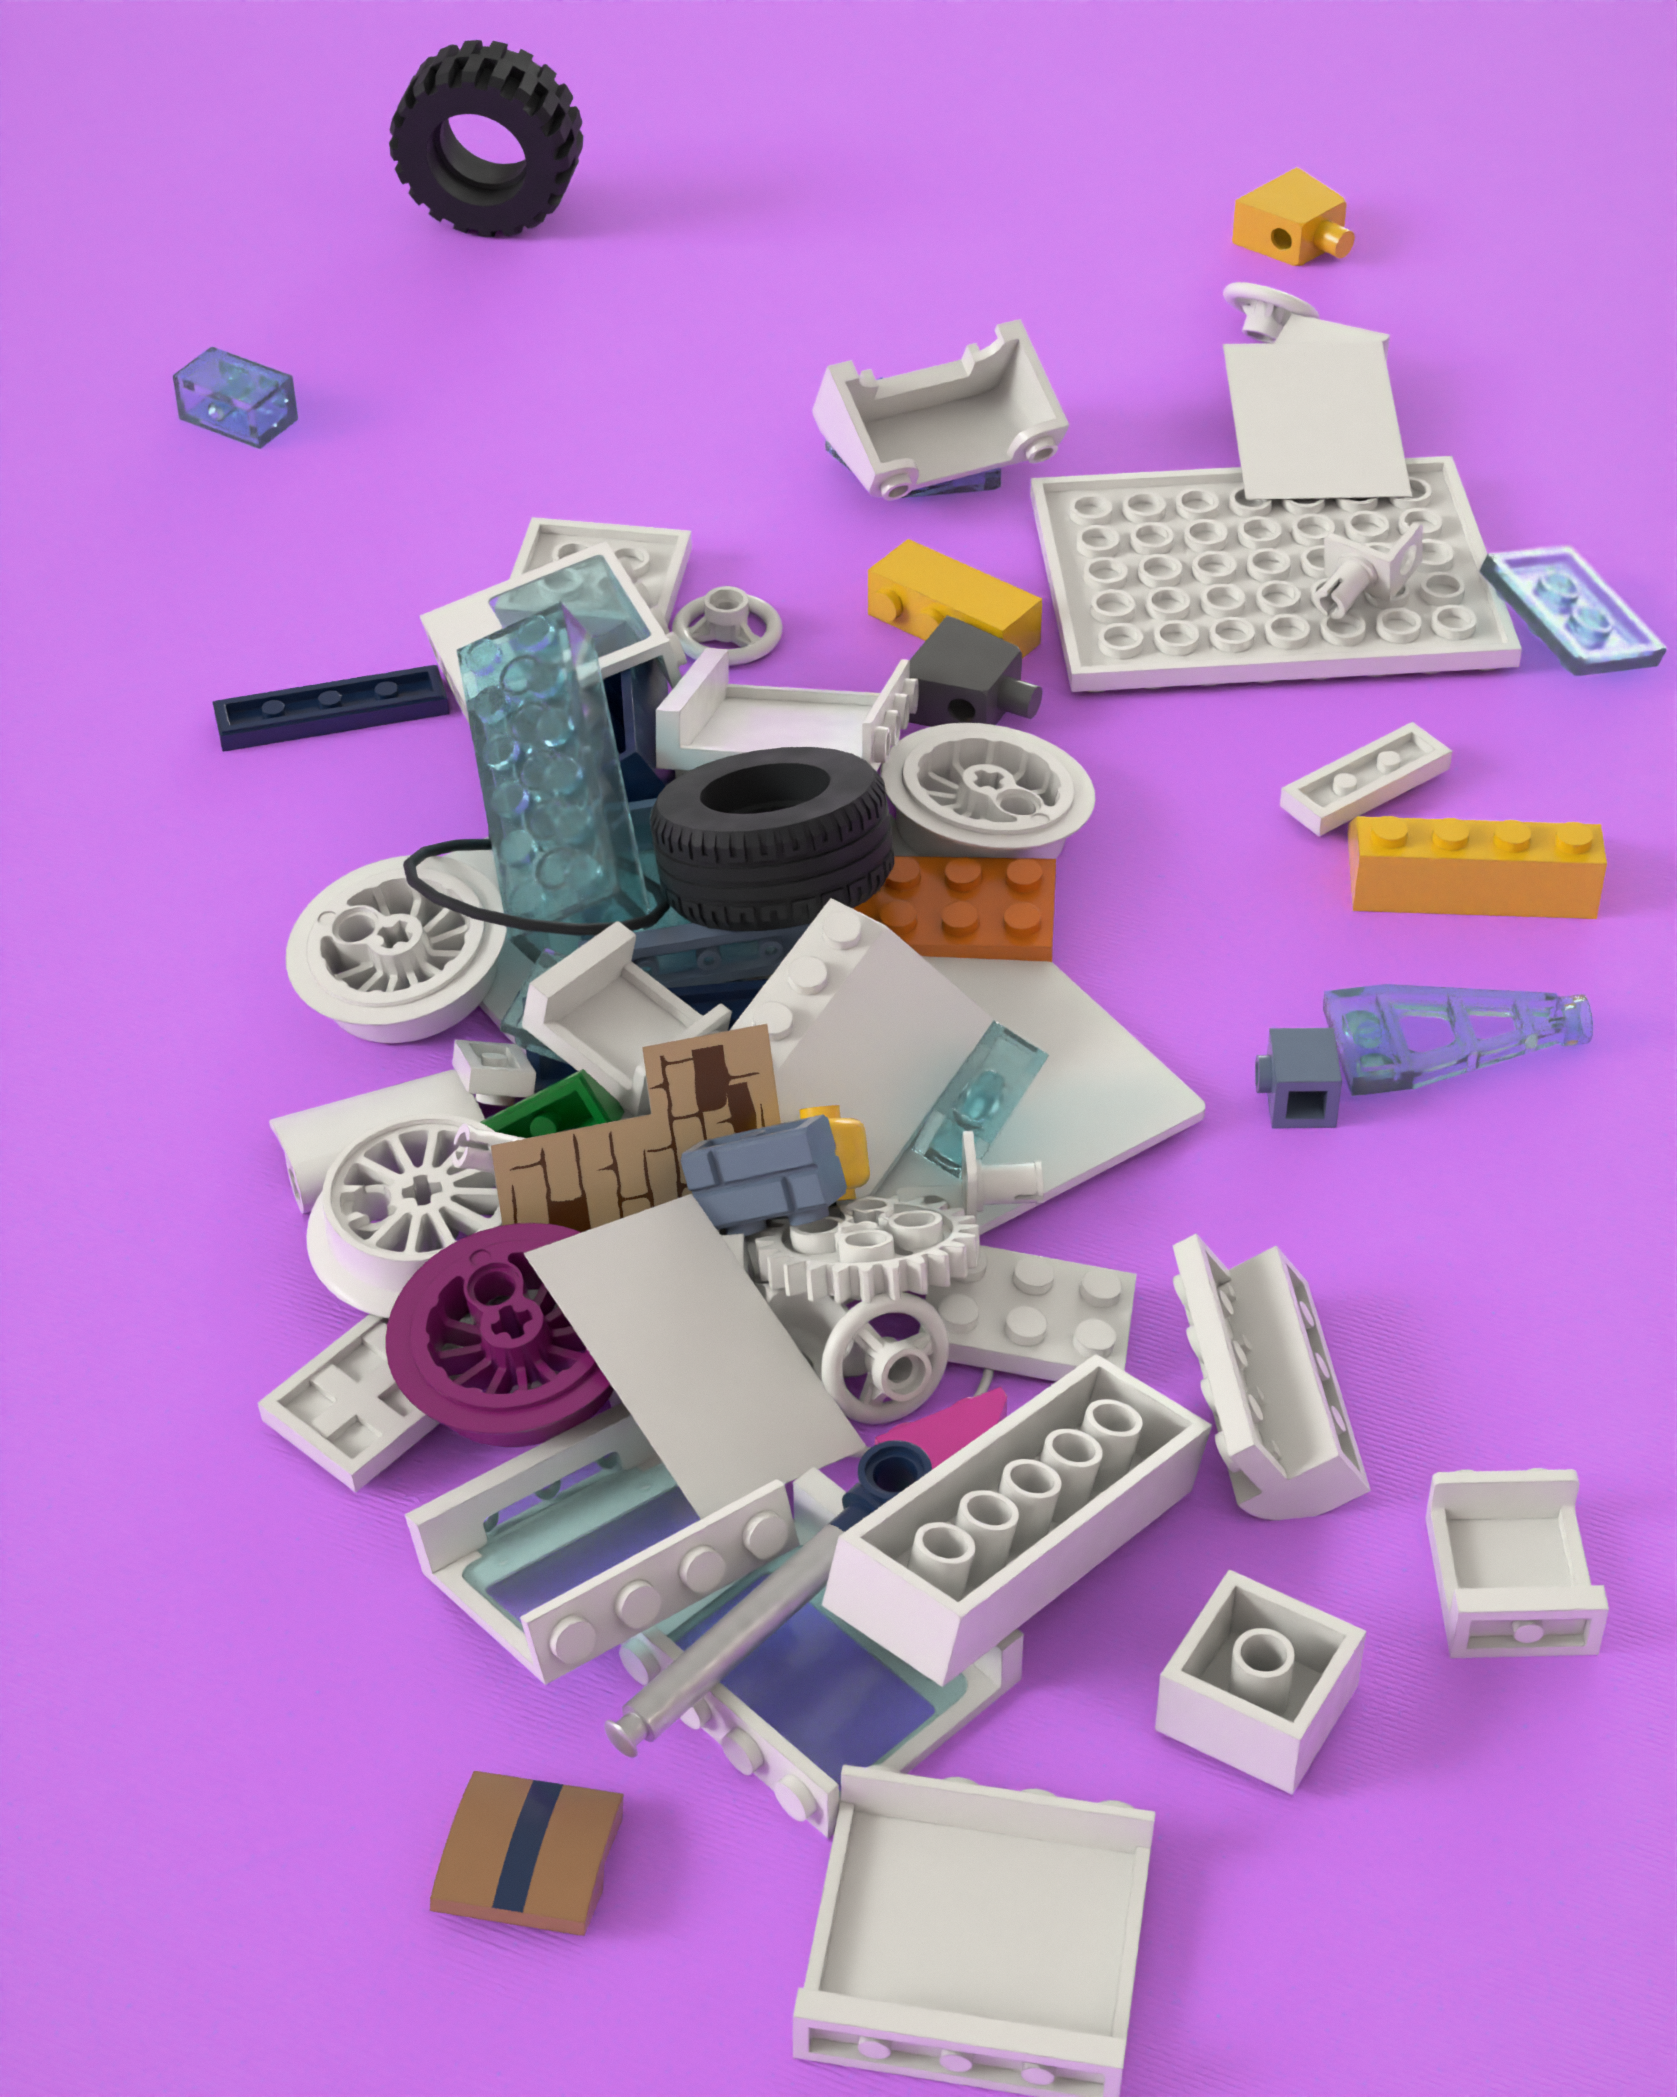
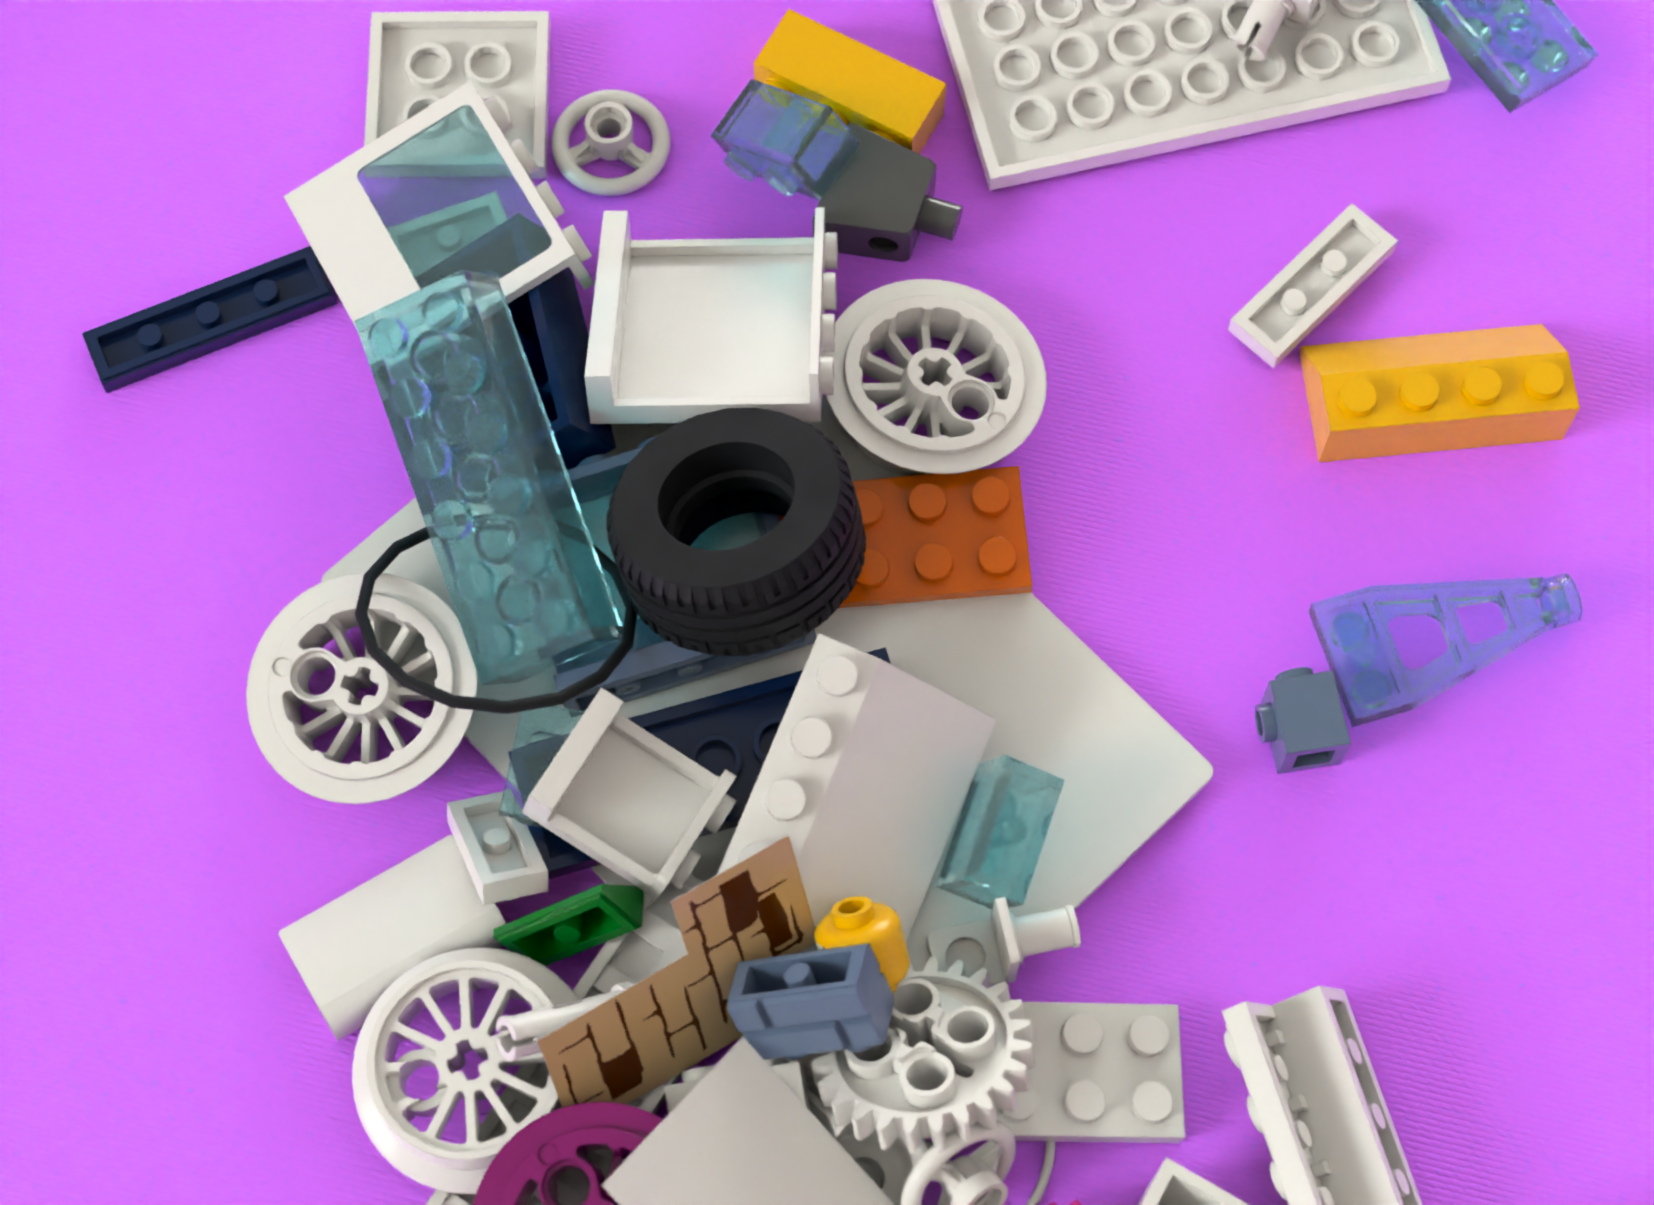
camera: 10 degrees left, 25 degrees up
none -> clear light blue brick [710,78,861,201]

